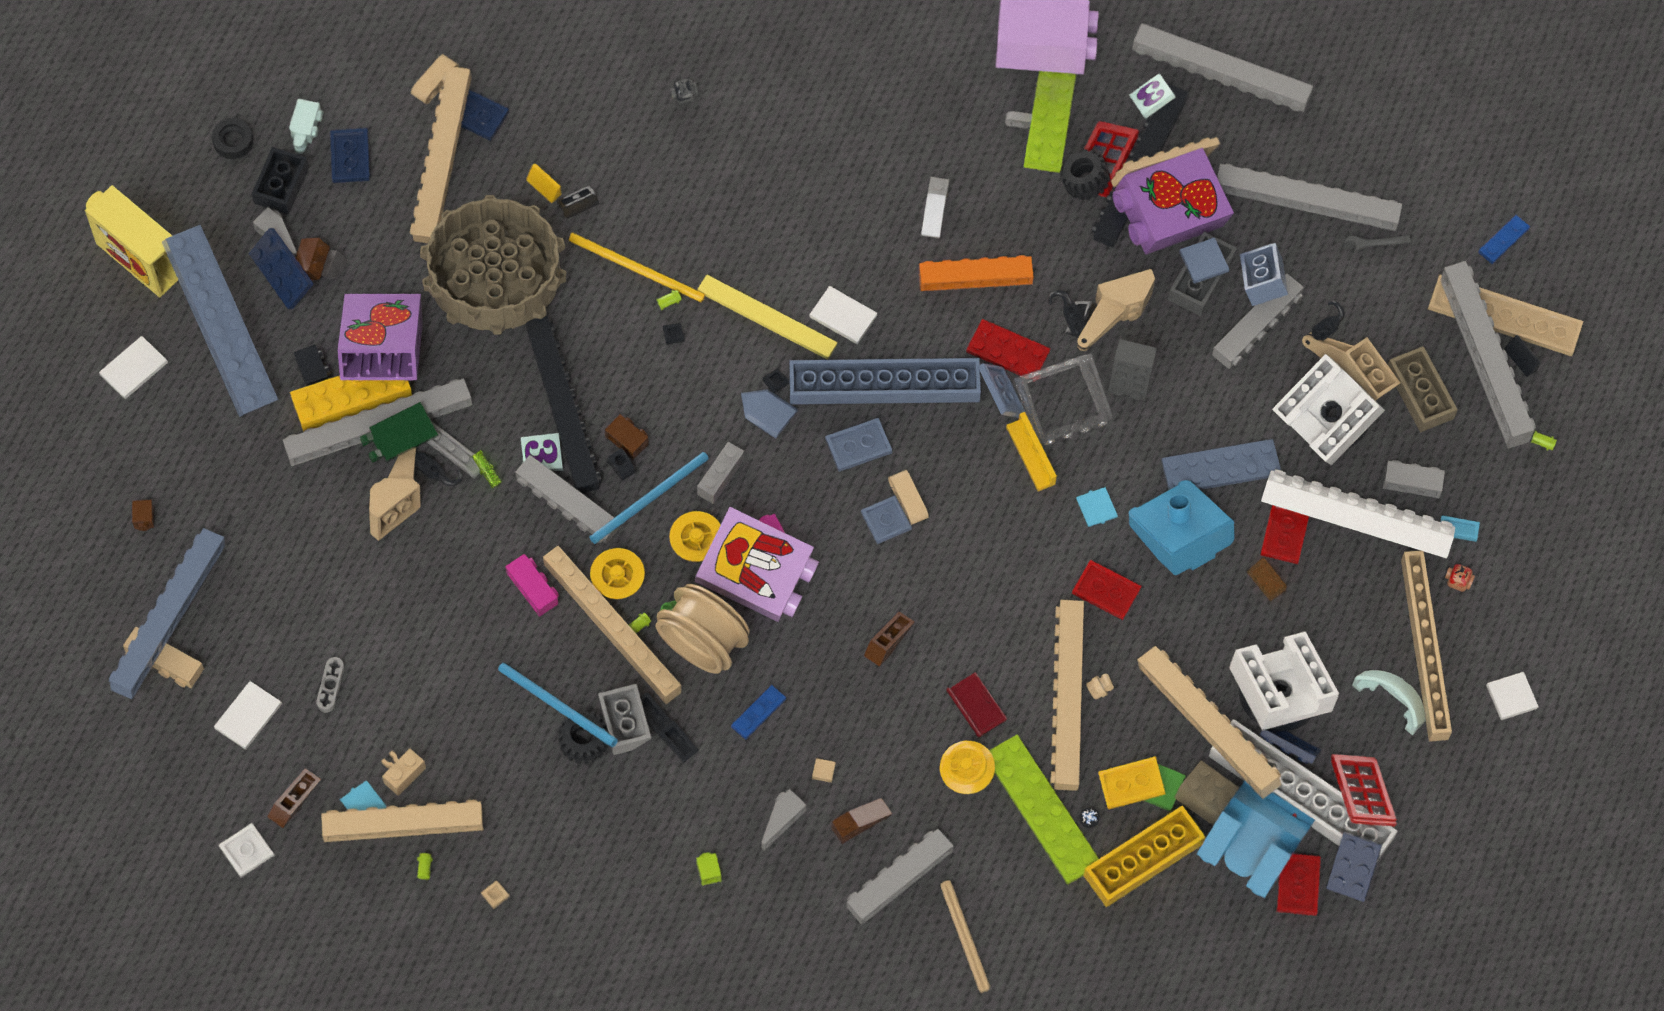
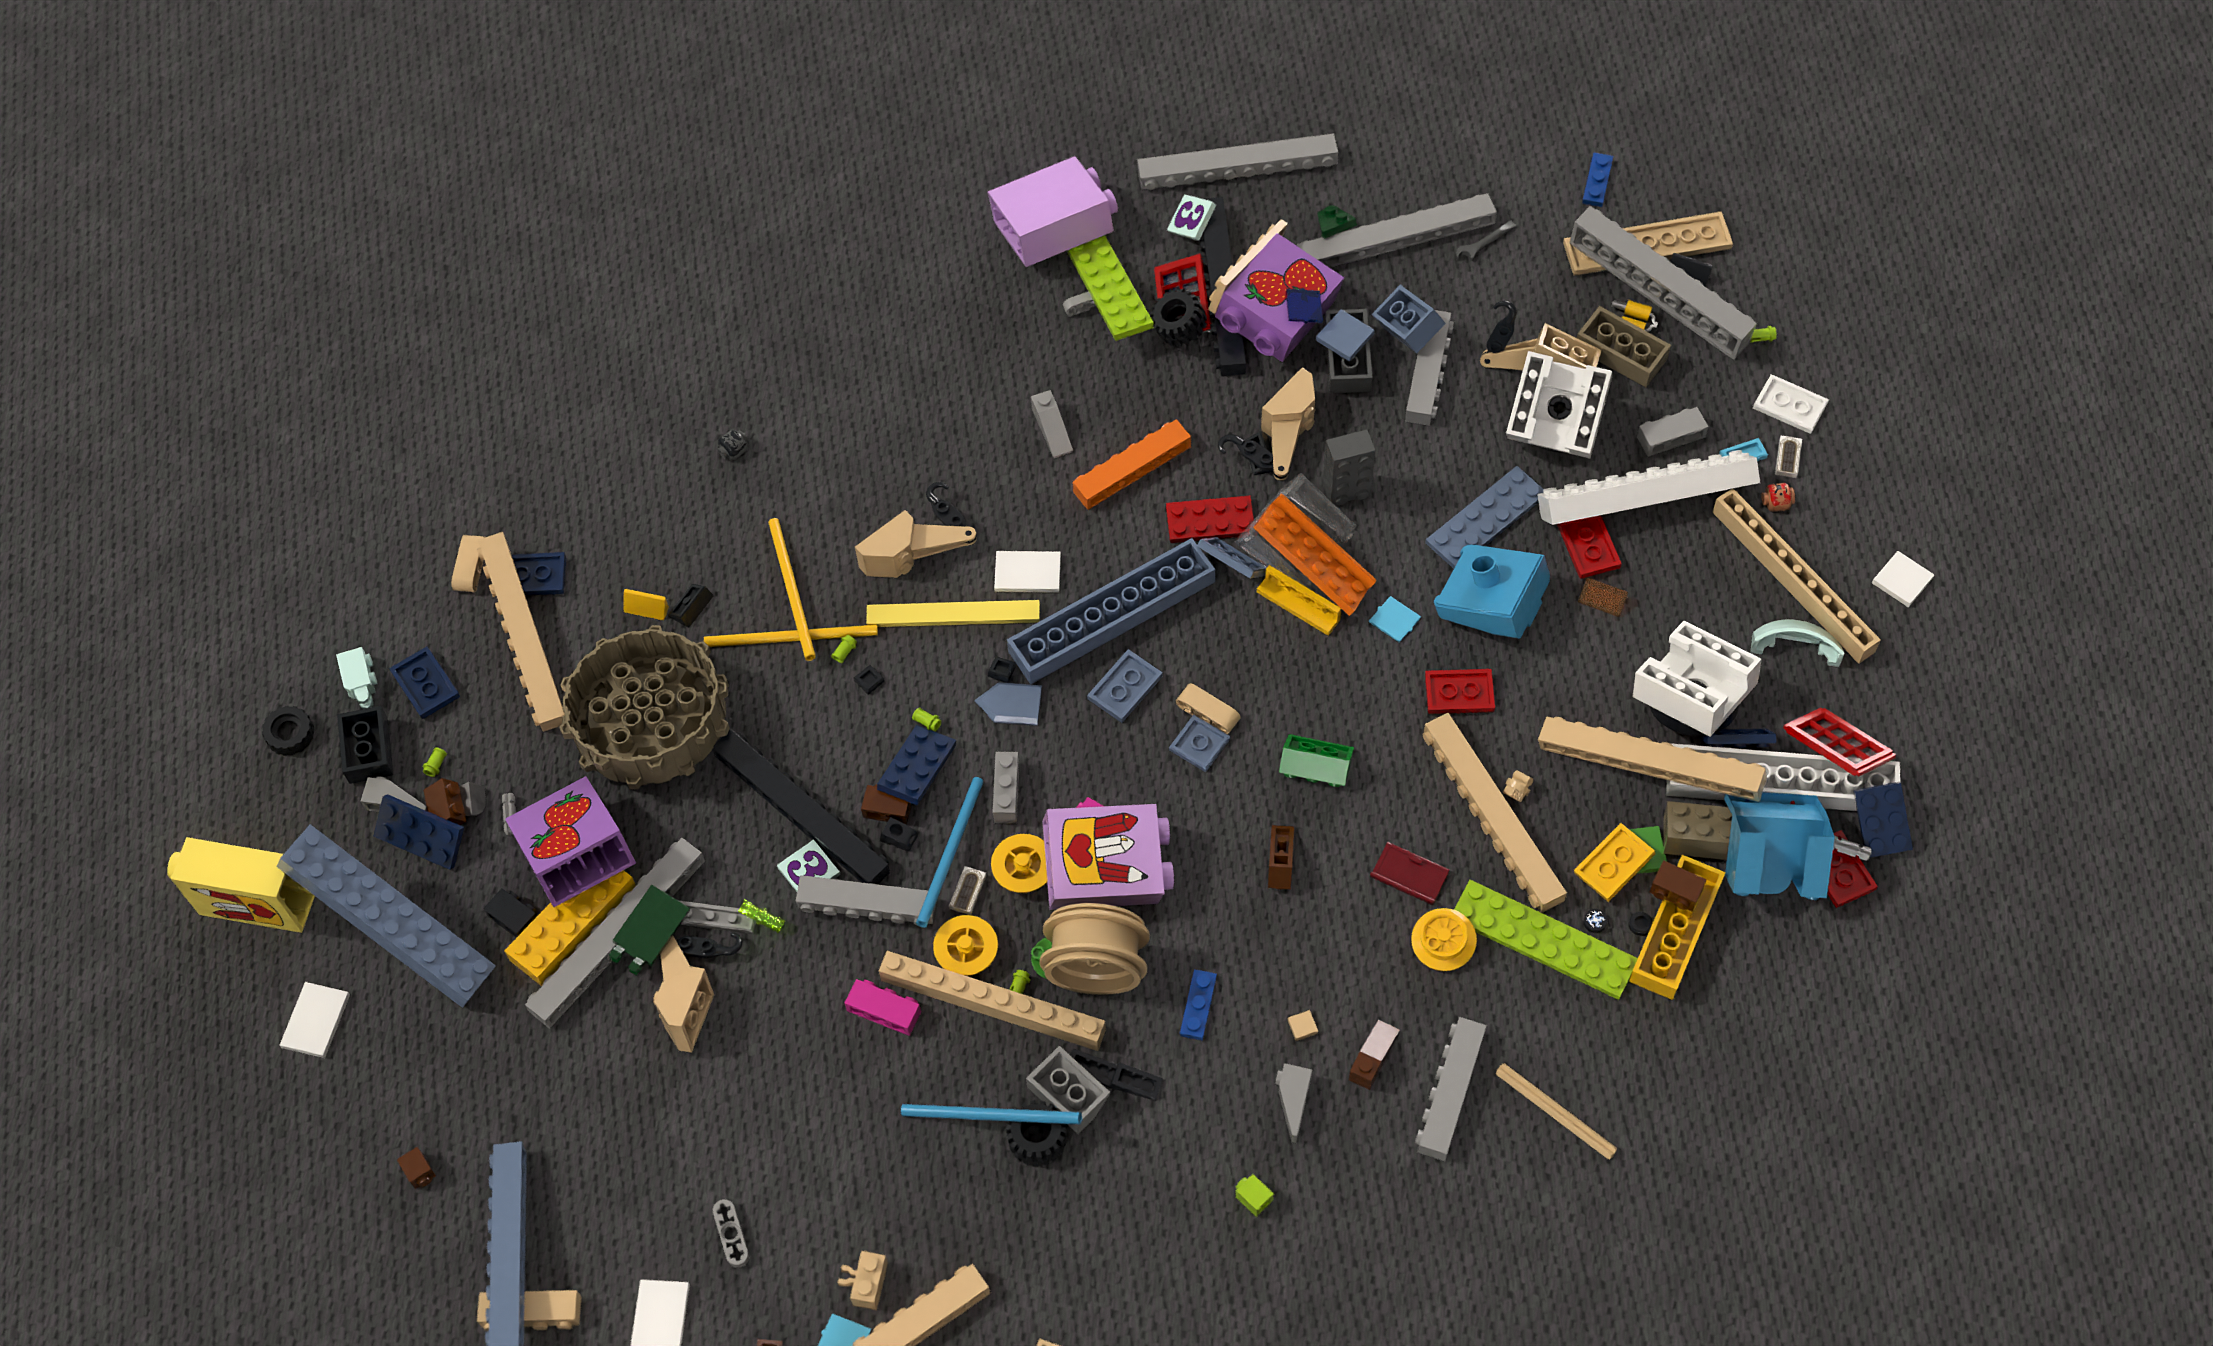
camera: 25 degrees left, 5 degrees down
none -> lime pin [423,748,447,777]
none -> light grey axle [502,793,516,836]
none -> yellow piece [768,518,816,661]
none -> tan slope [855,482,977,578]
none -> dark blue plate [877,725,956,805]
none -> lime pin [912,707,942,731]
none -> tile [949,866,986,915]
none -> orange bracket [1253,494,1376,616]
none -> slope [1279,734,1354,787]
none -> clear blue piece [1286,288,1323,324]
none -> dark green wing [1317,205,1357,239]
none -> yellow piece [1612,300,1658,332]
none -> black tile [1629,912,1653,936]
none -> reddish brown brick [1649,860,1706,912]
none -> white tile [1753,374,1829,434]
none -> tile [1775,436,1802,478]
none -> light grey axle [1833,836,1872,861]

